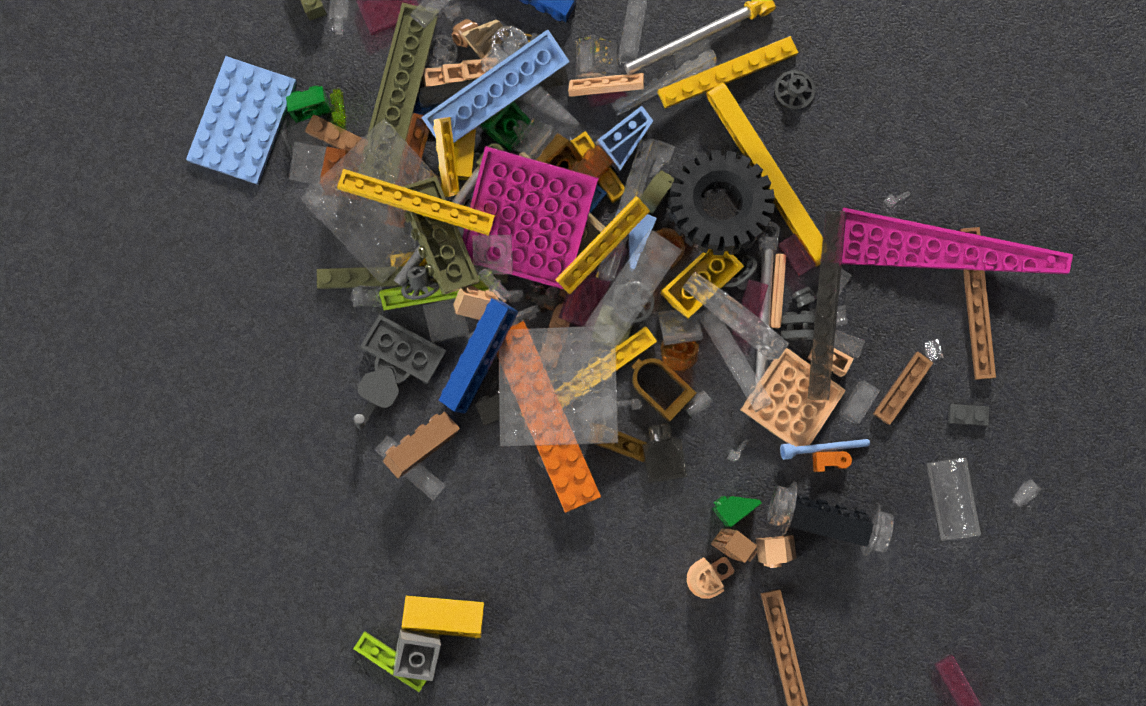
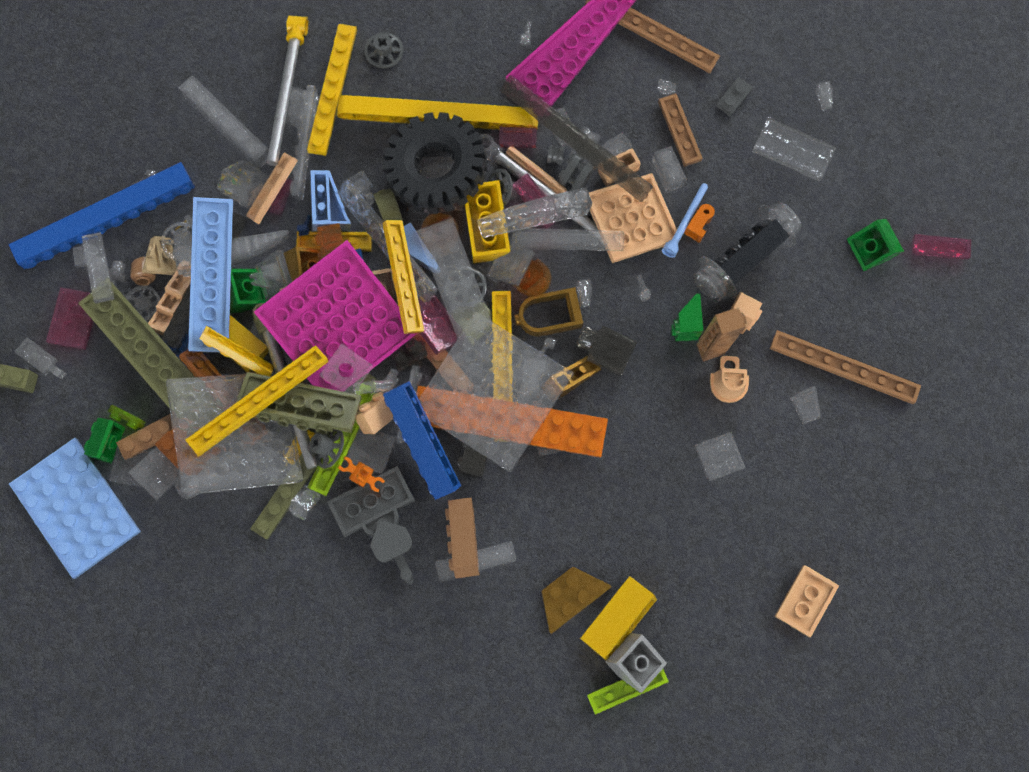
camera: 55 degrees left, 5 degrees down
none -> dark blue hand [297,215,311,236]
none -> orange pin [337,457,385,492]
none -> pearl gold wing [542,567,611,634]
none -> clear plate [694,432,746,482]
none -> clear slope [791,386,821,425]
none -> green slope [847,219,904,271]

